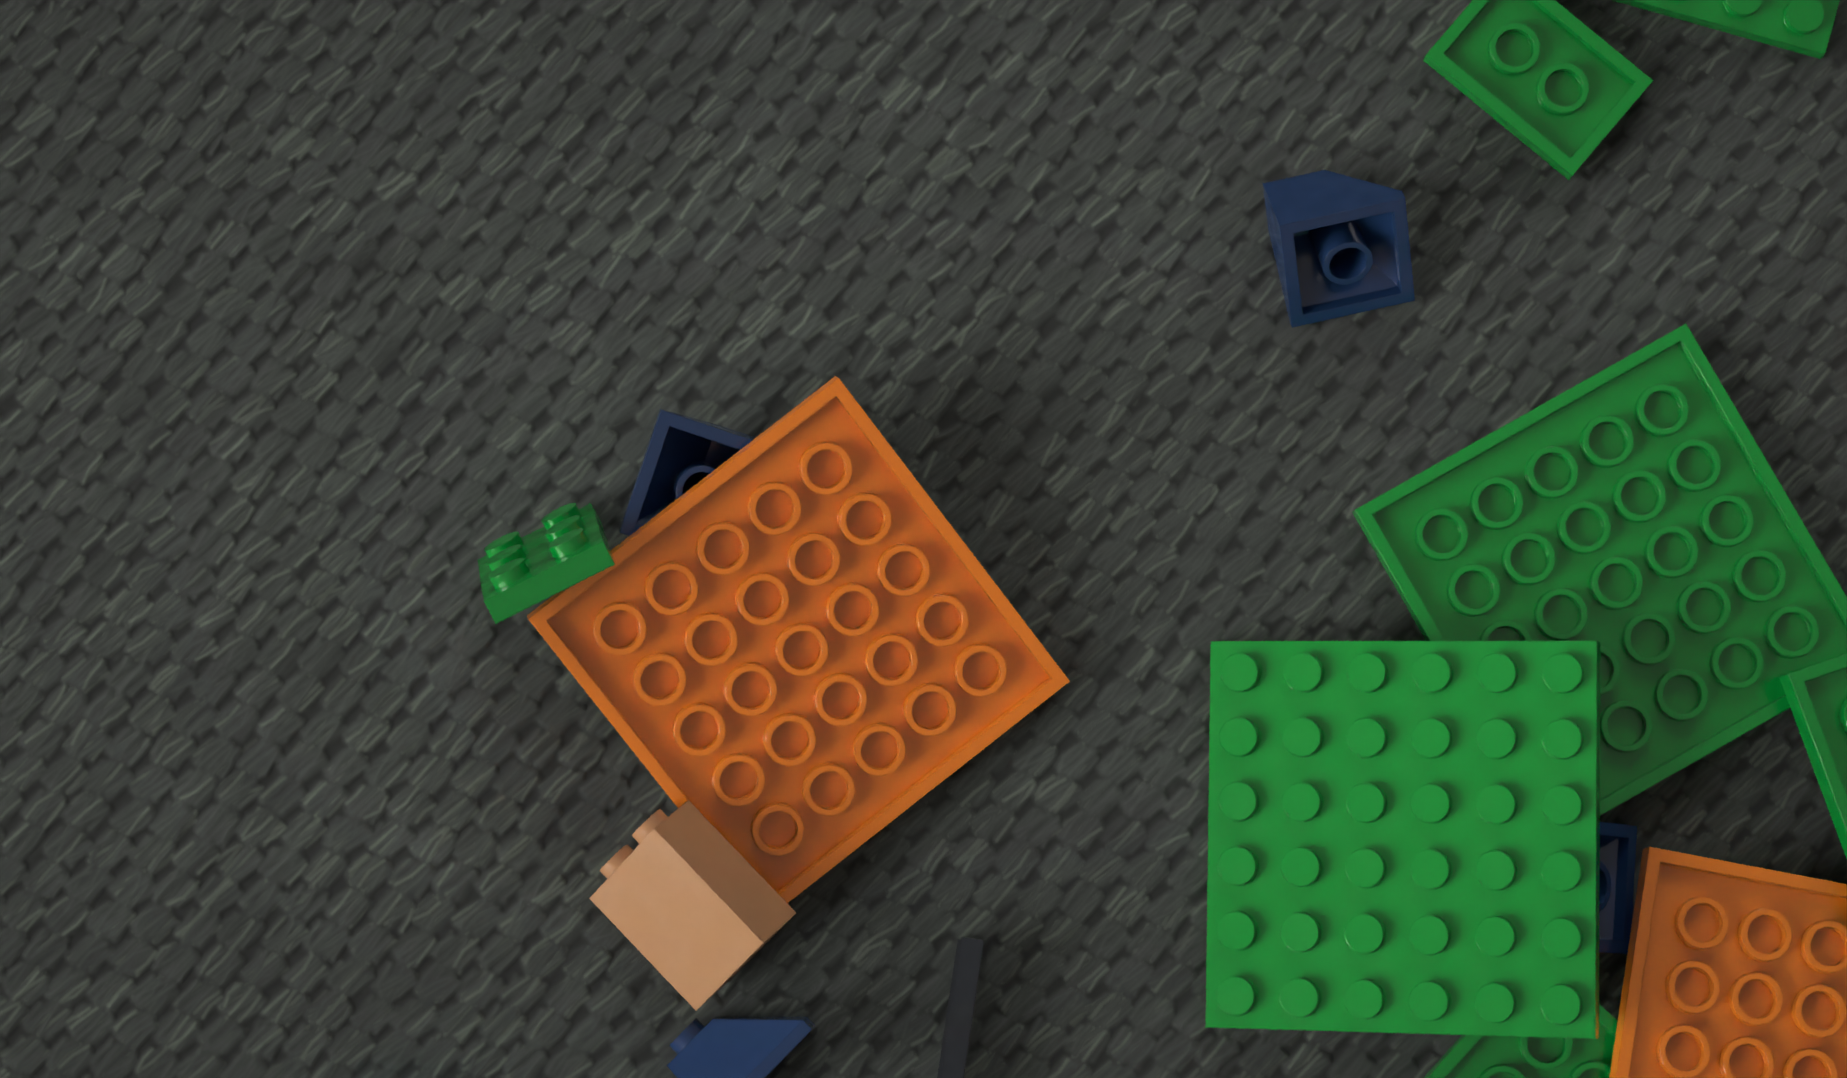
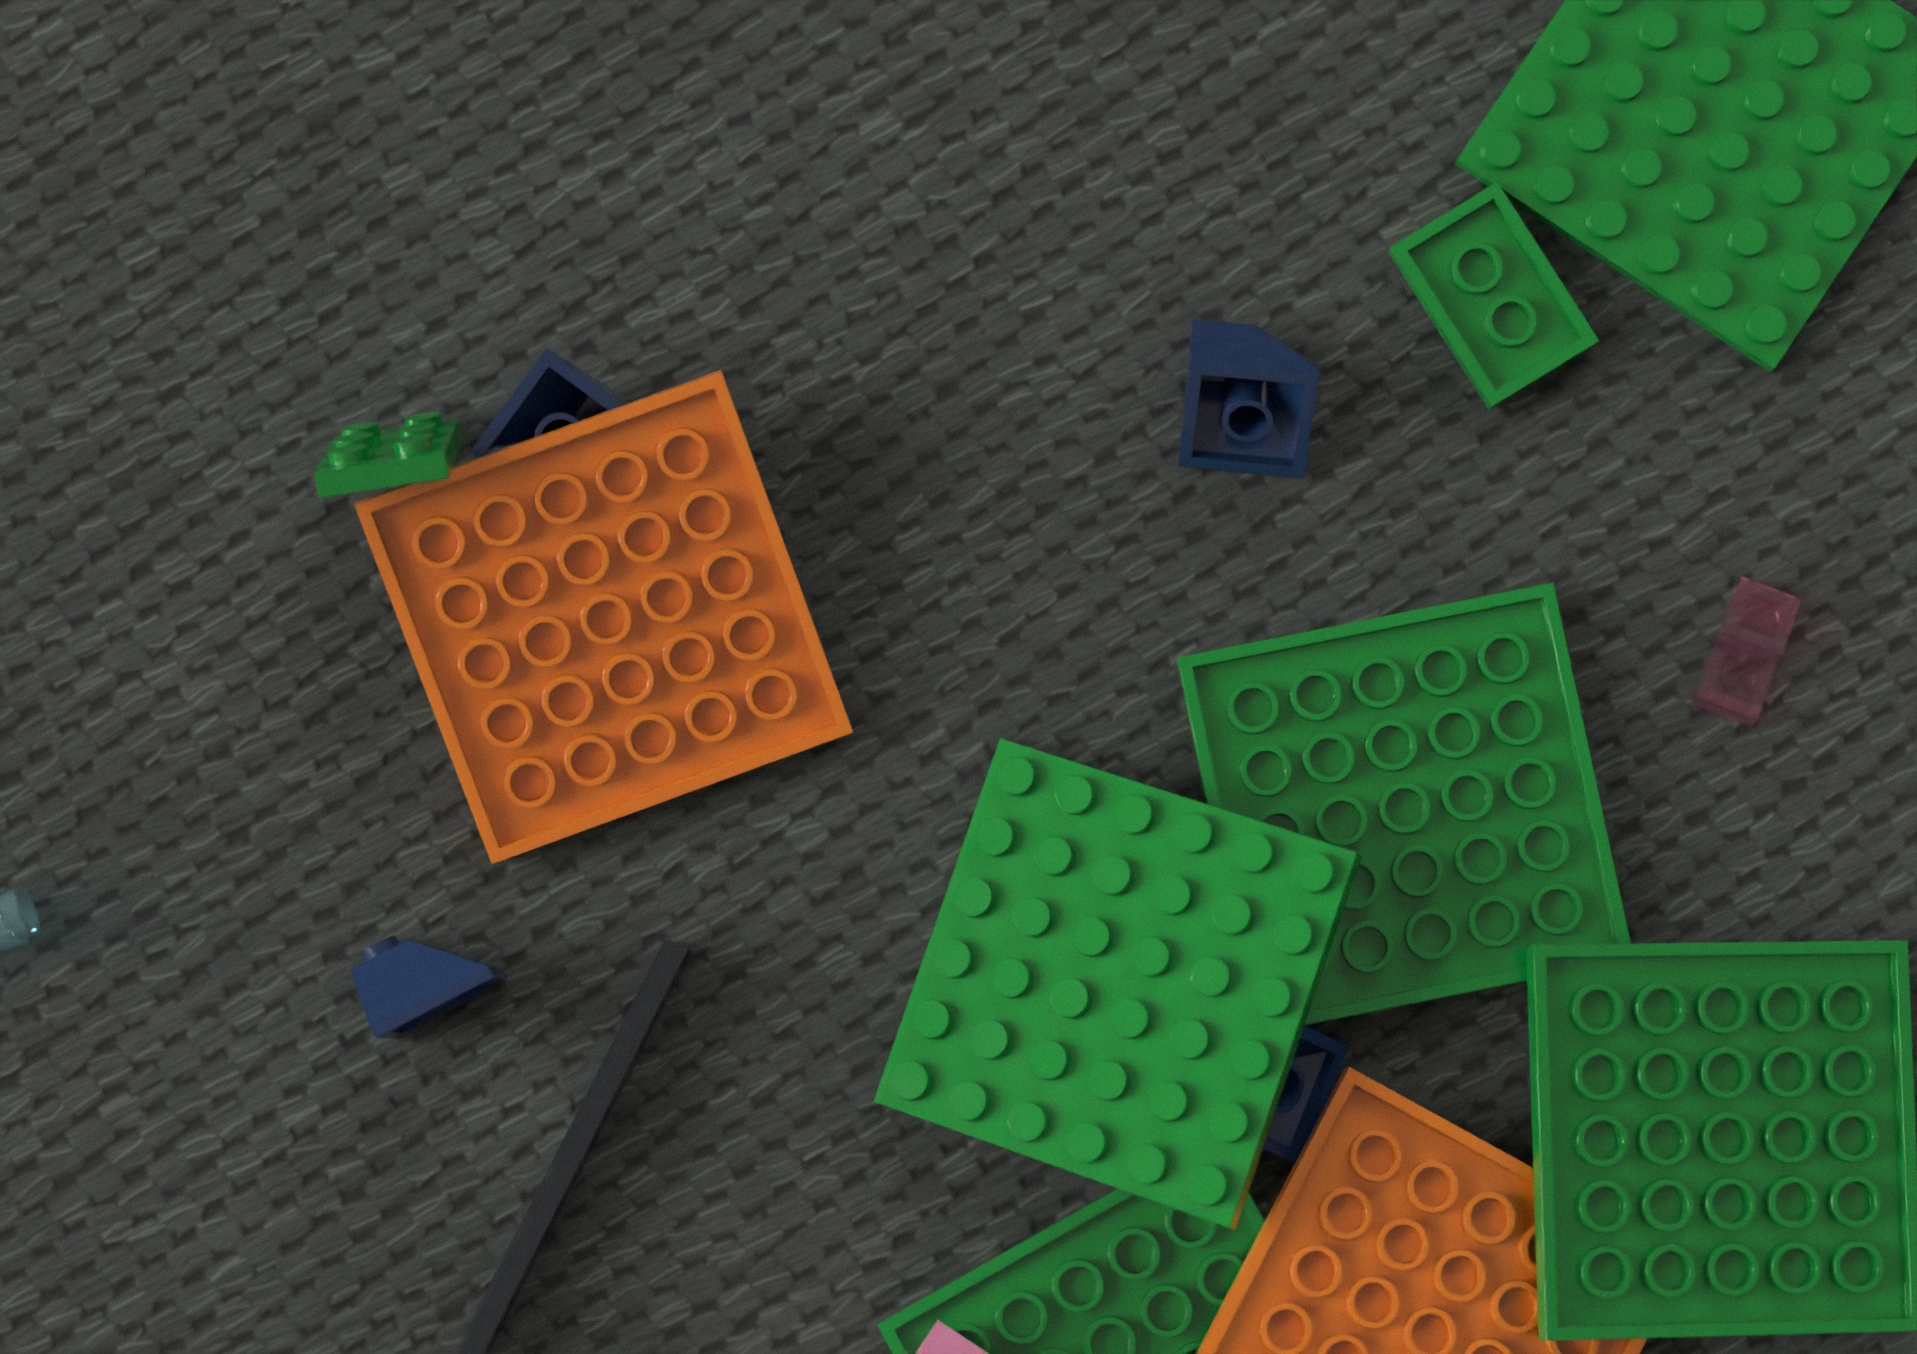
camera: 20 degrees right, 0 degrees up
medium nougat brick [589,800,796,1011] -> none

